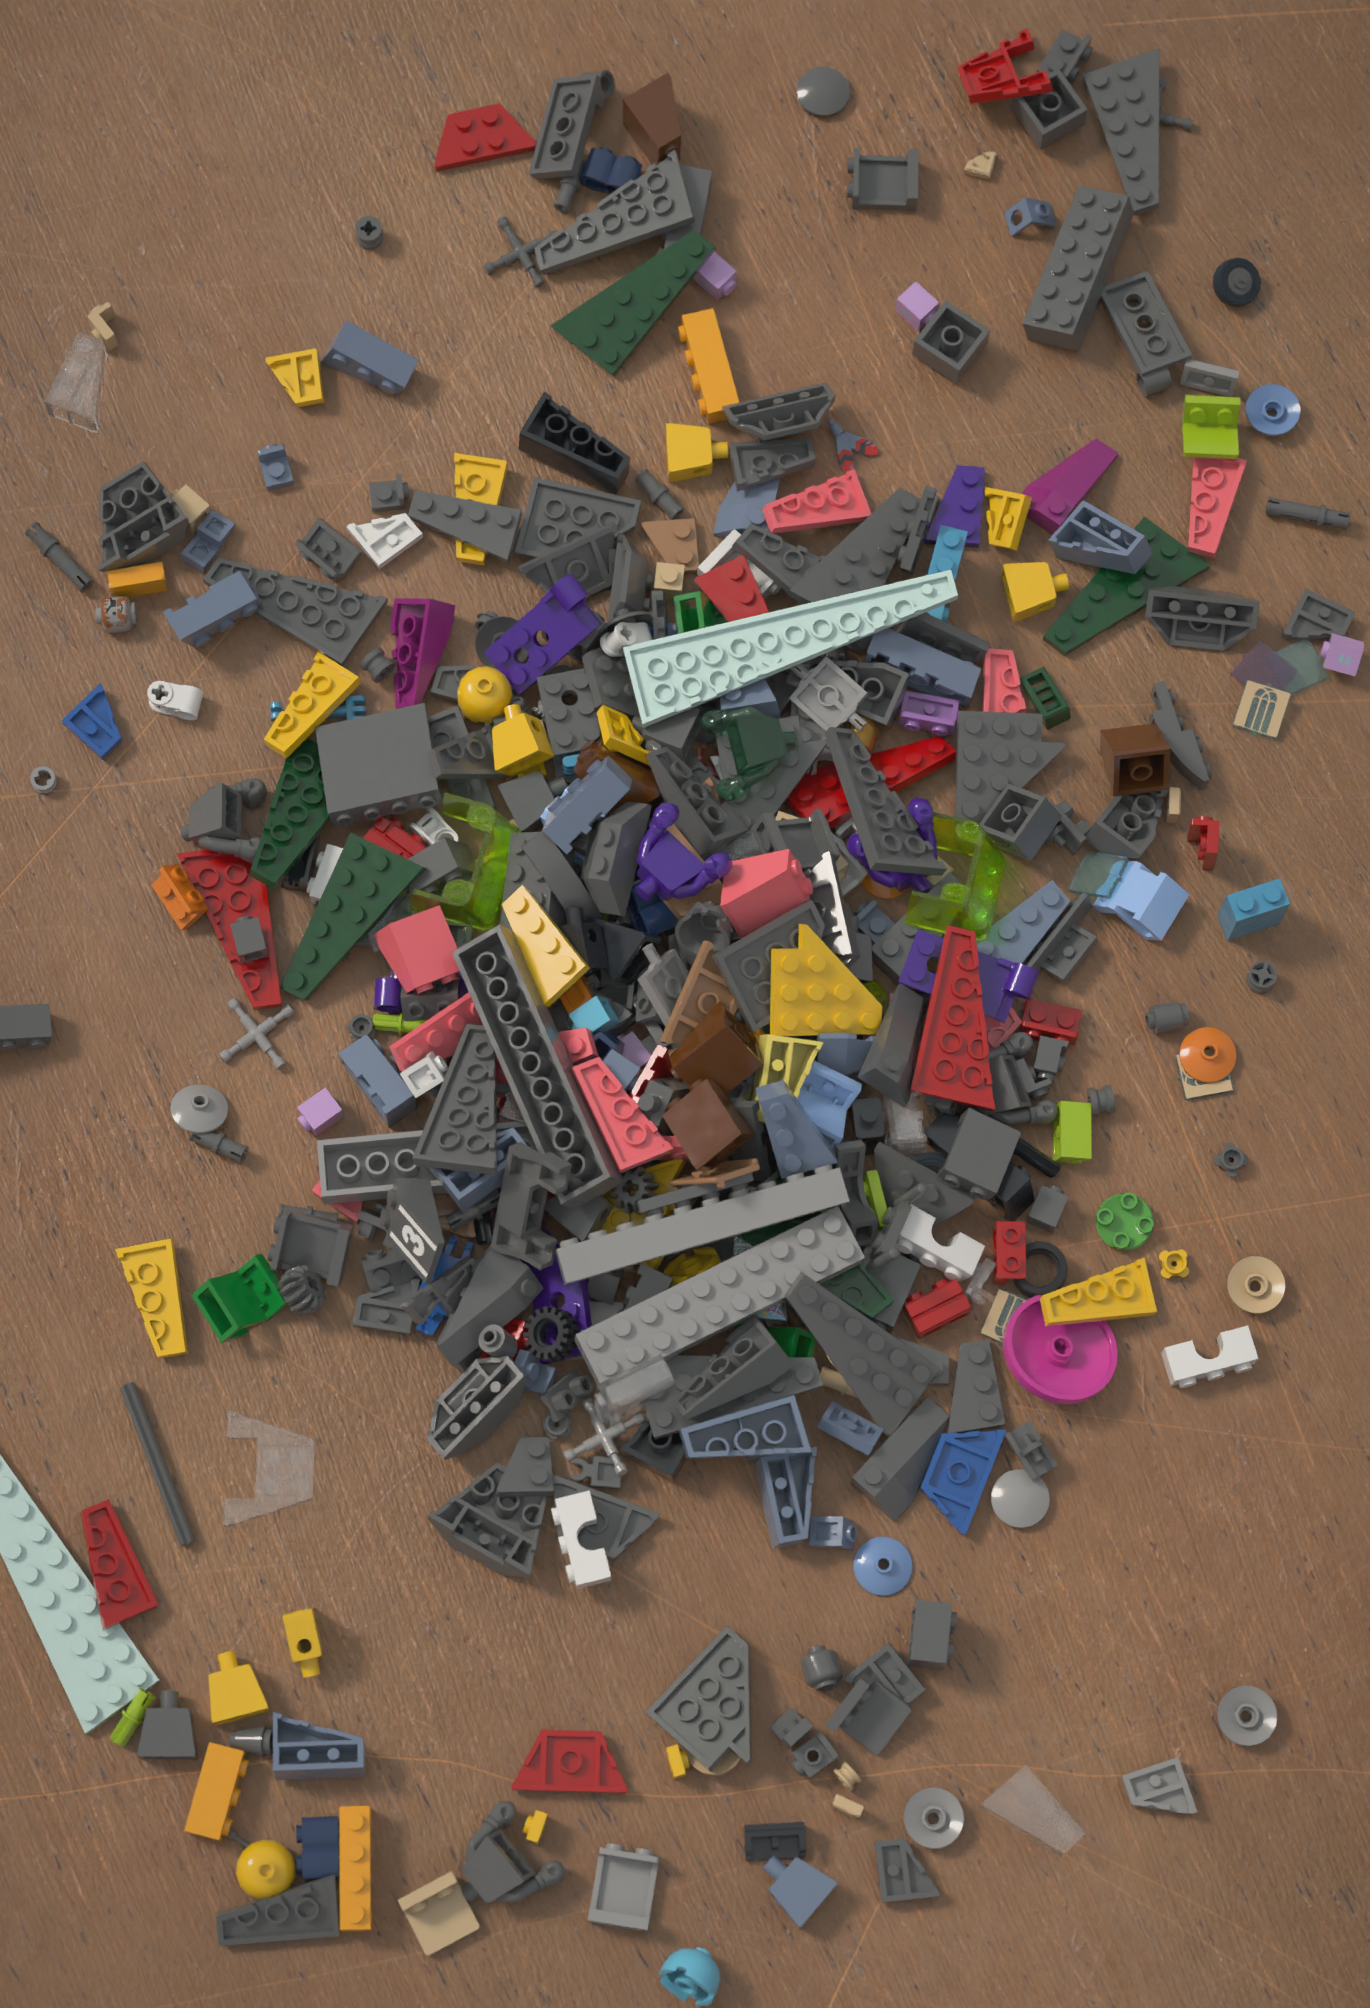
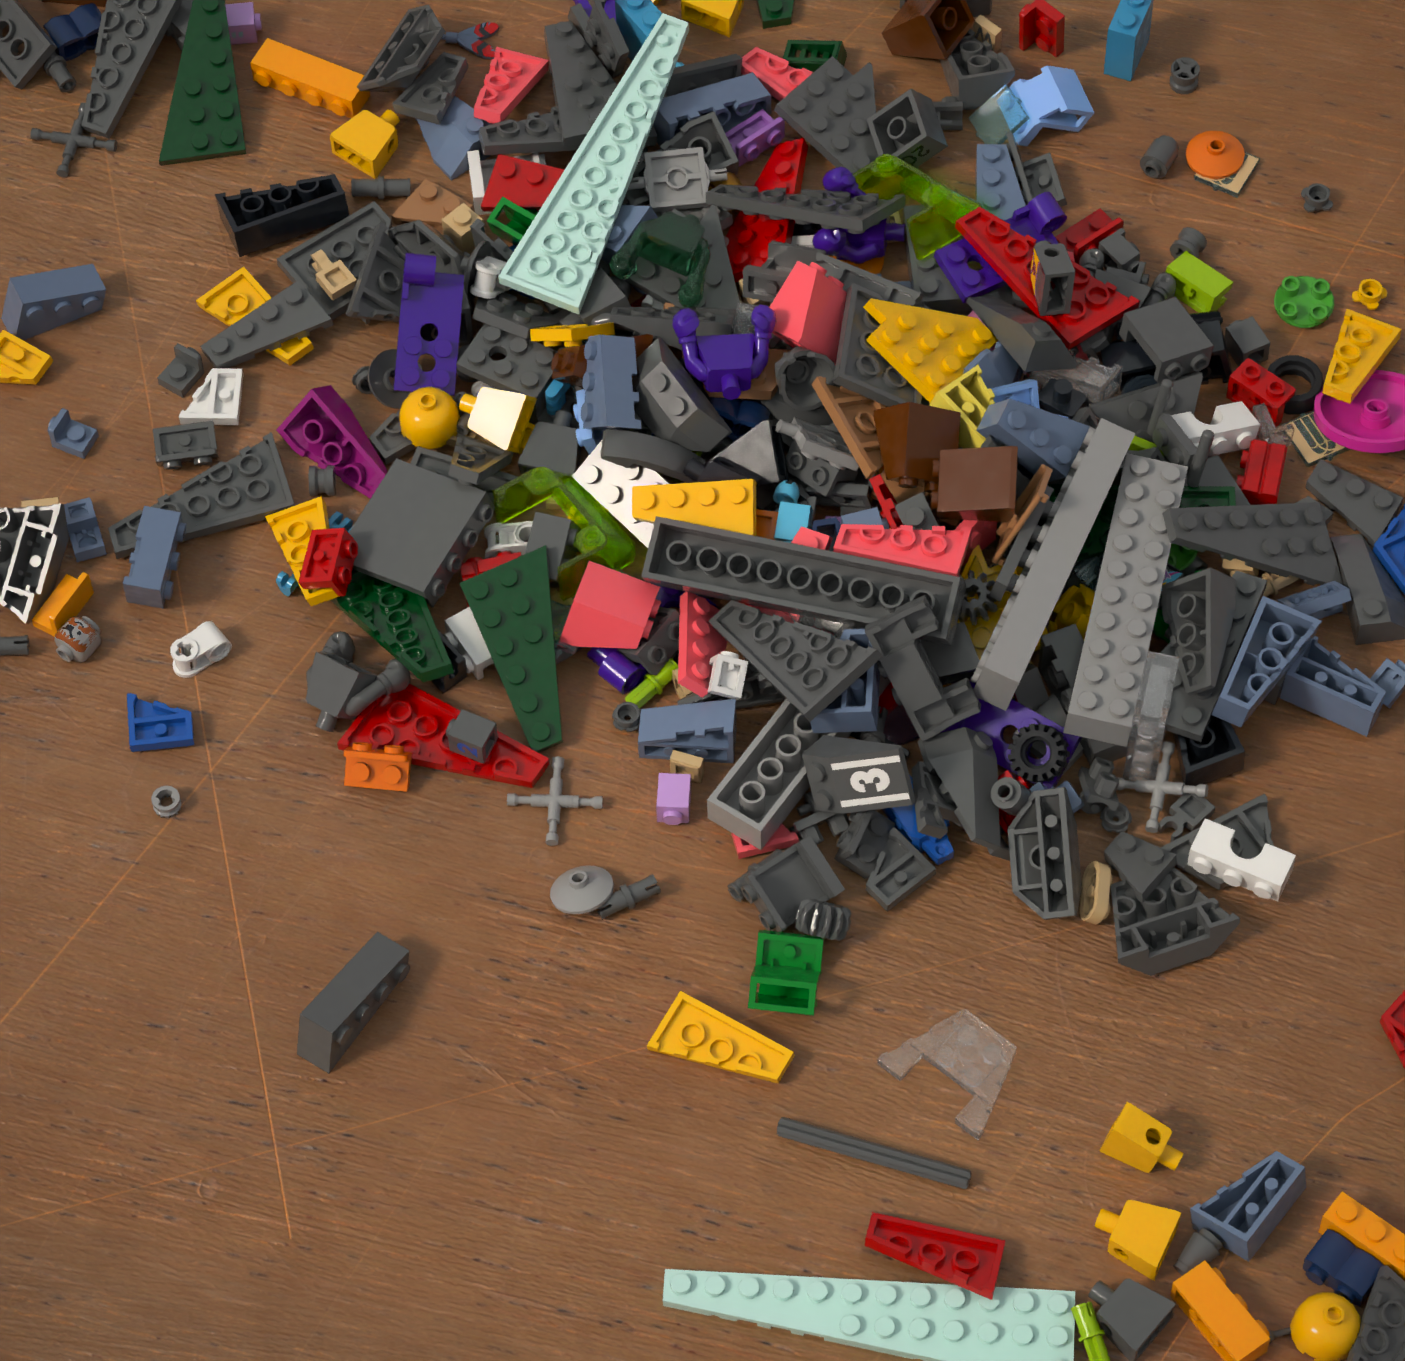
camera: 45 degrees left, 15 degrees down
none -> red bracket [298,528,358,596]
none -> tan plate [311,249,357,300]
none -> tan tile [670,750,704,783]
none -> medium azure hinge [773,480,800,505]
none -> dark grey torso [1030,240,1075,316]
none -> tan plate [1080,861,1113,925]

